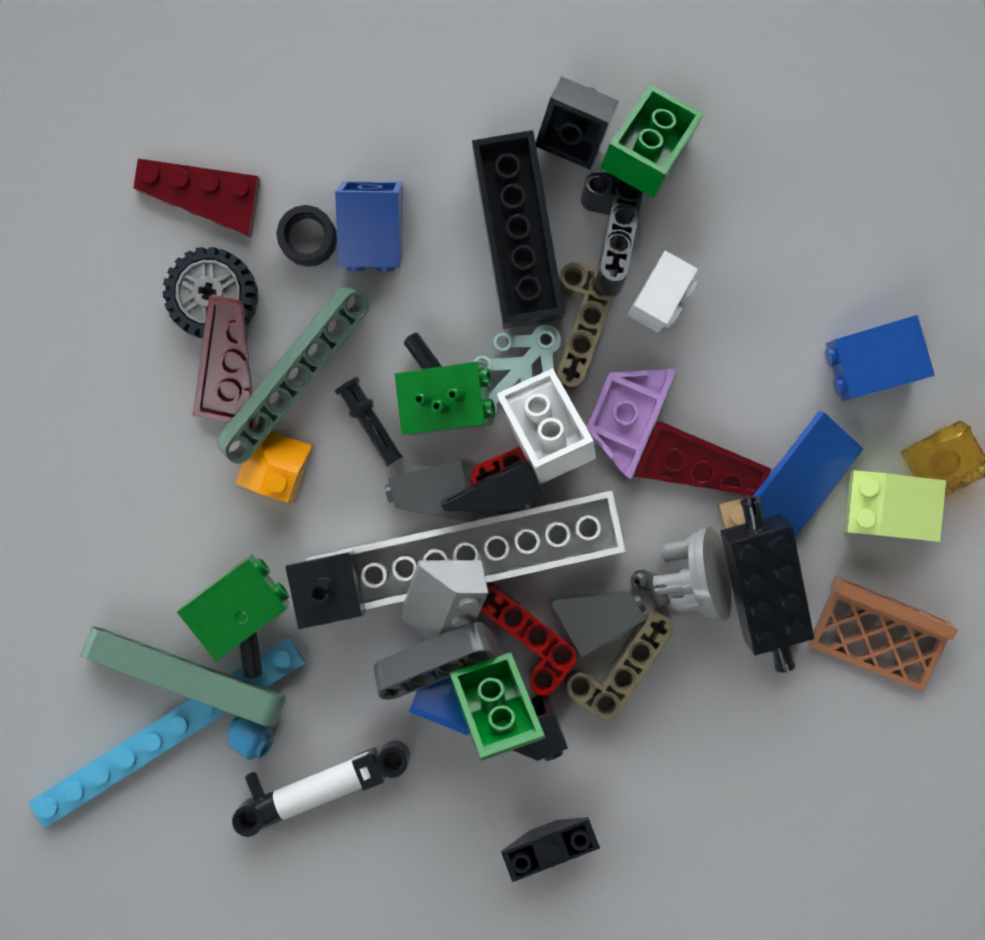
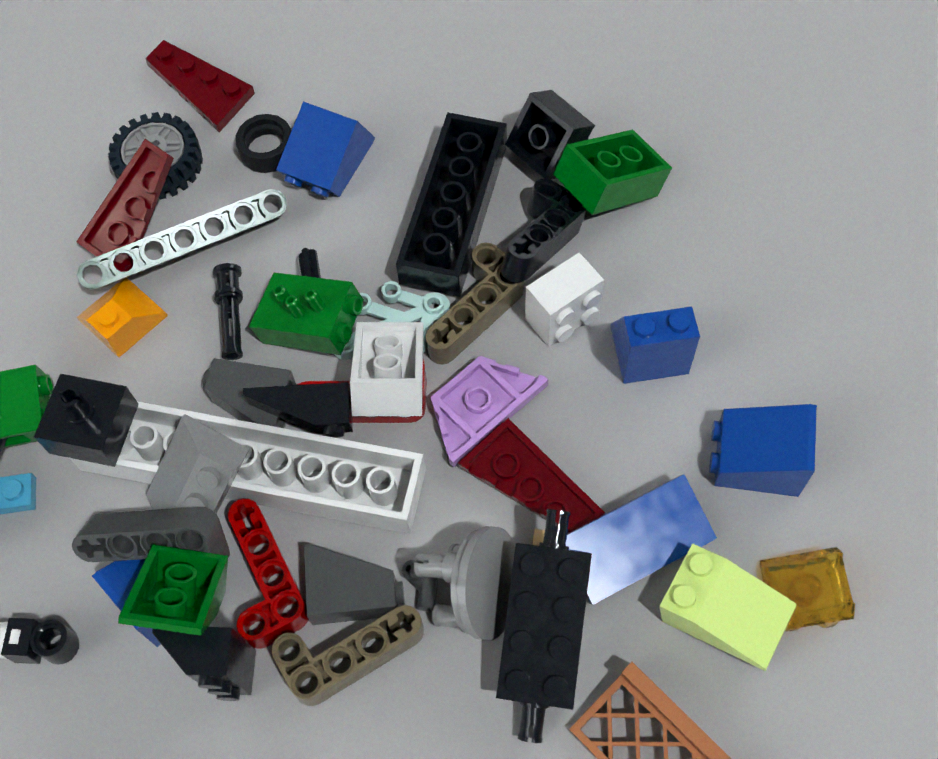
camera: 30 degrees right, 25 degrees down
none -> blue slope [610,306,700,384]

